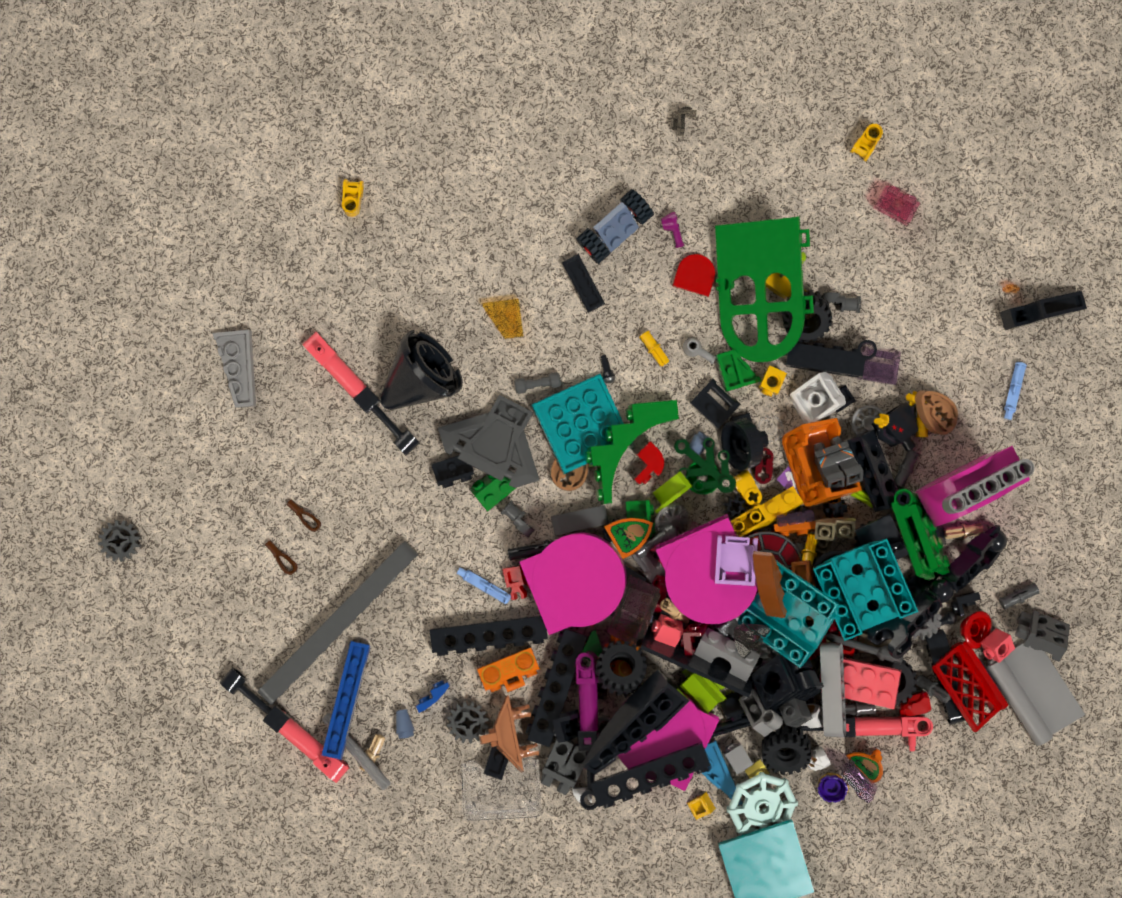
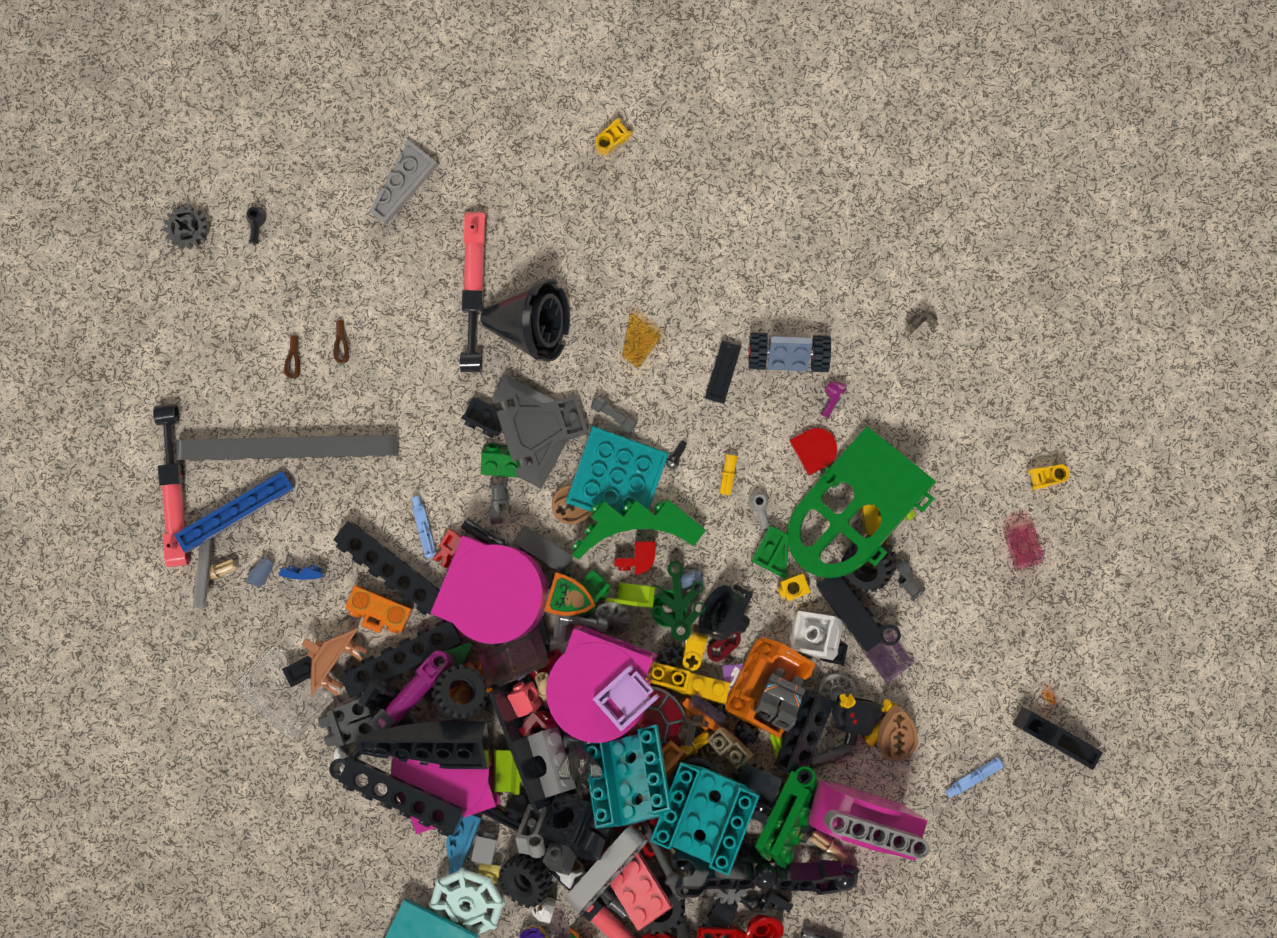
camera: 50 degrees right, 0 degrees up
dark grey gear [447,701,489,744] -> none
yellow slope [687,792,716,820] -> none
black plate [690,379,741,429] -> none
dark orange slope [753,551,787,618] -> none
none -> black bar [246,206,267,244]
none -> clear smoke bracket [678,714,709,746]

